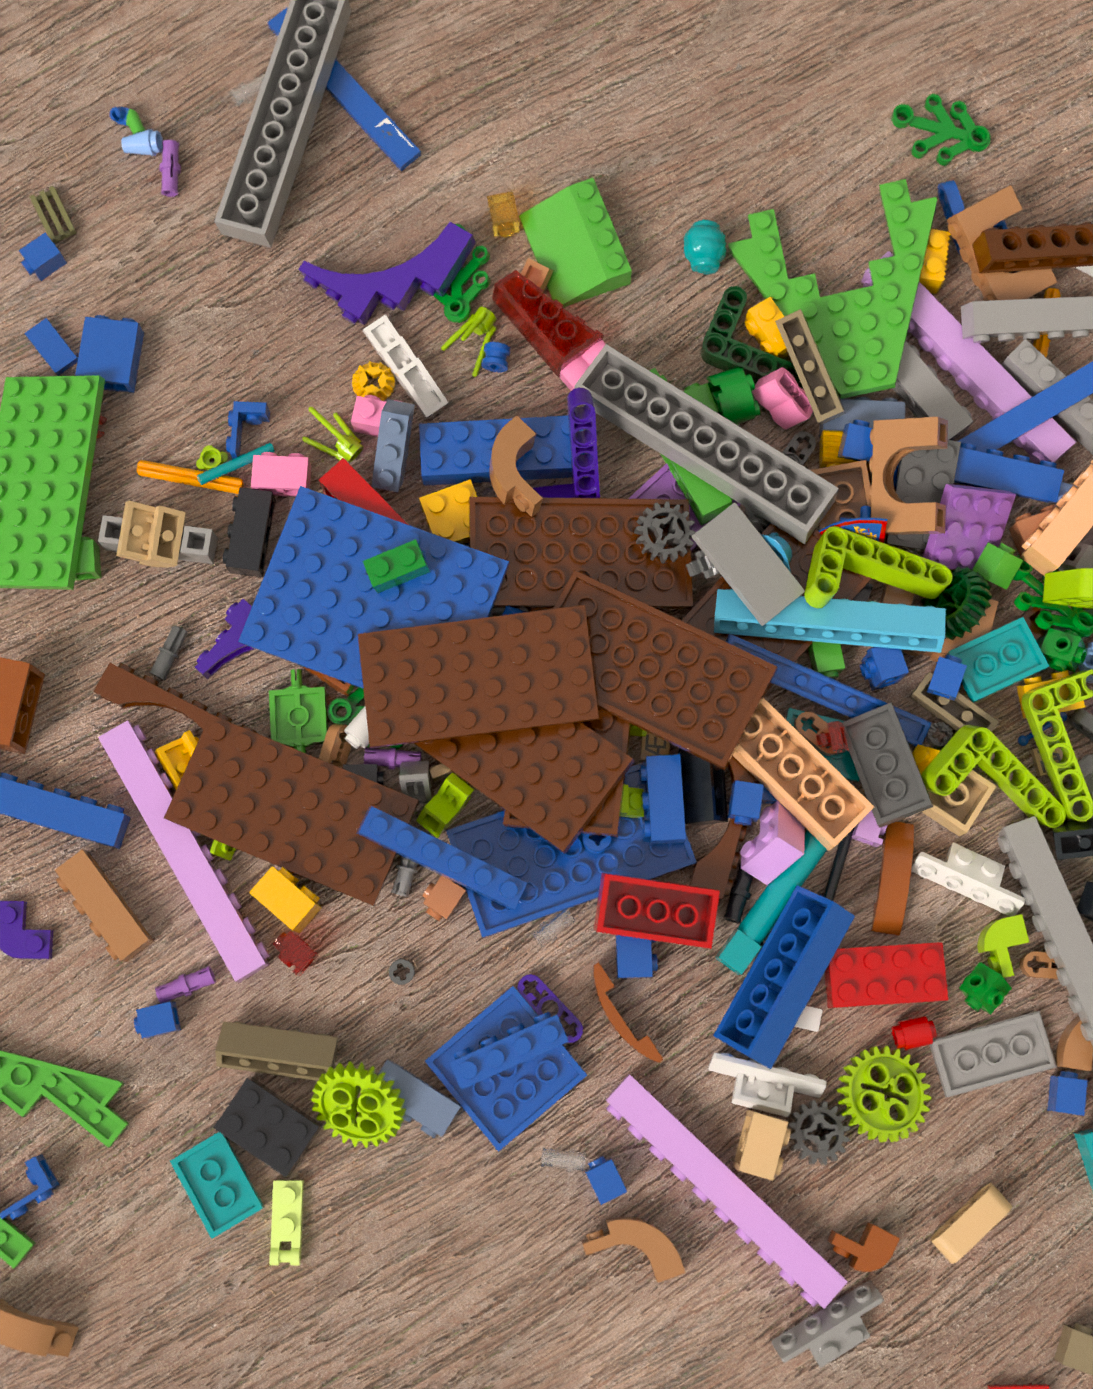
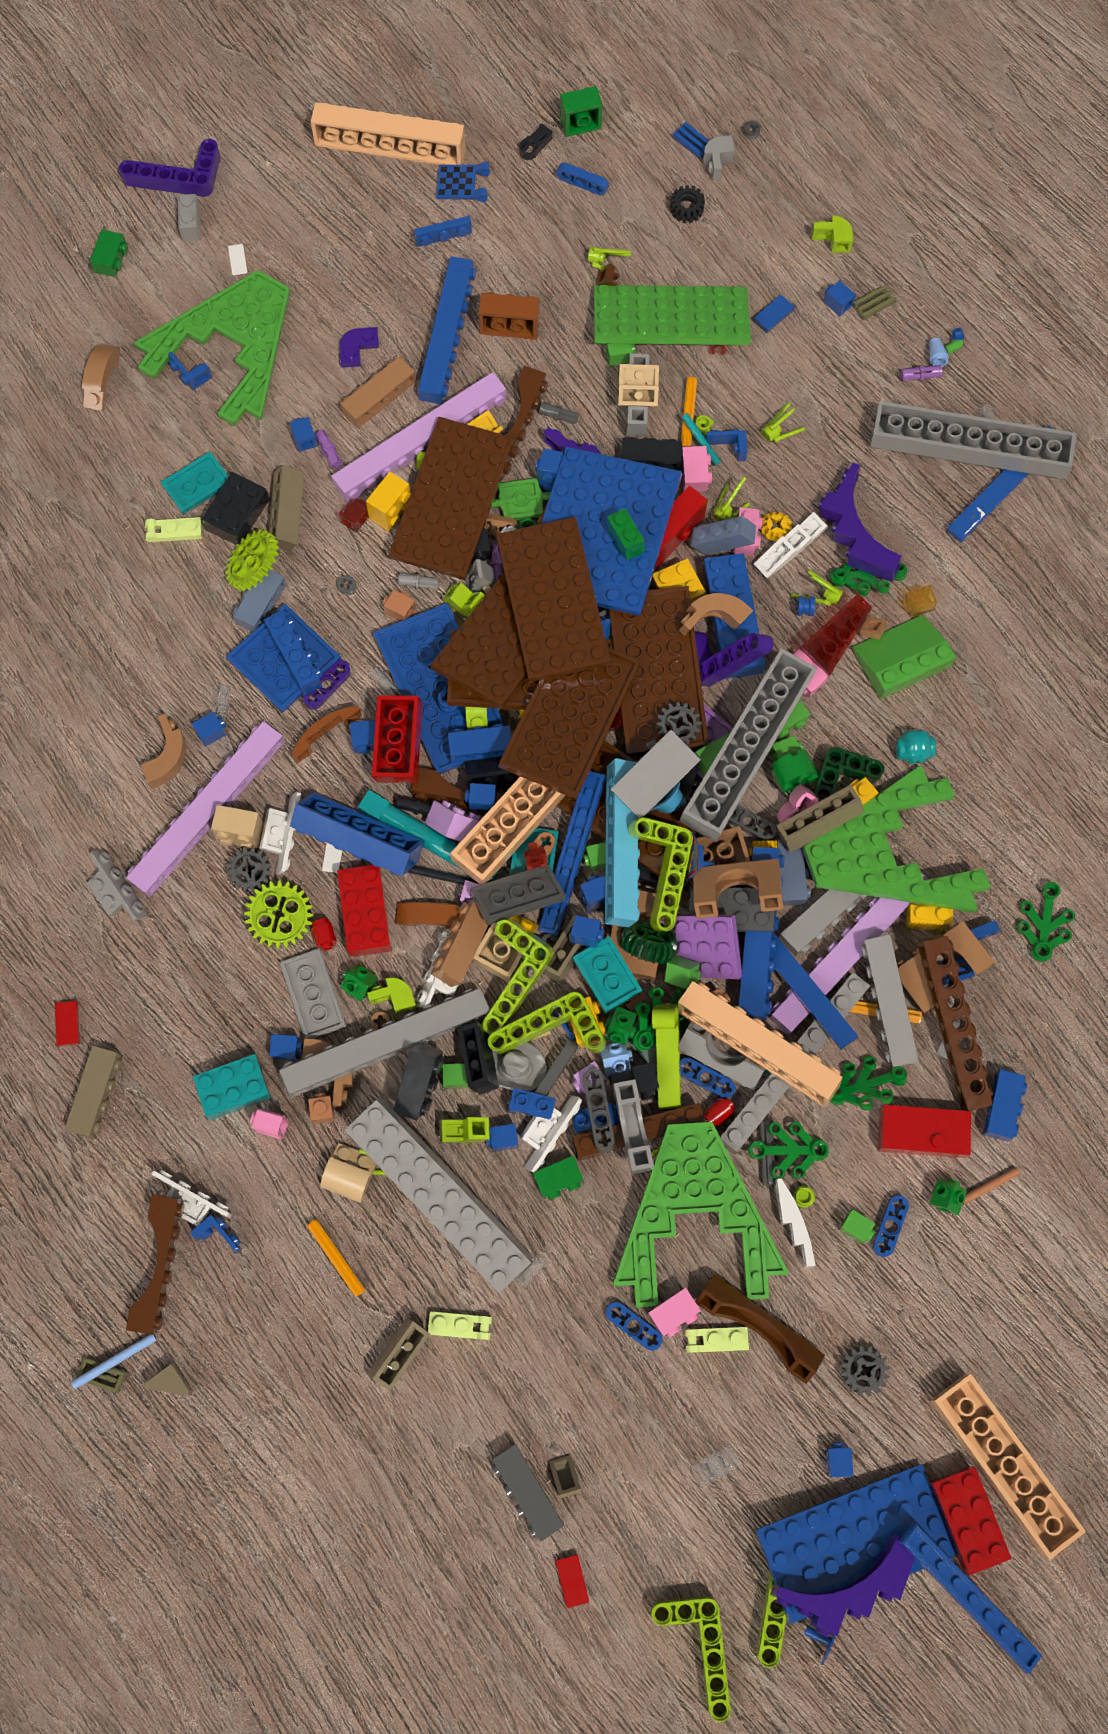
camera: 85 degrees right, 5 degrees down
blue brick [75,315,144,393] -> none
blue brick [356,806,527,909] -> none
dark orange brick [827,1222,900,1272] -> none
tan beam [930,1183,1012,1264] -> none
none -> medium nougat brick [431,899,489,987]
none -> blue brick [535,448,563,492]
none -> lime plant [761,403,806,443]

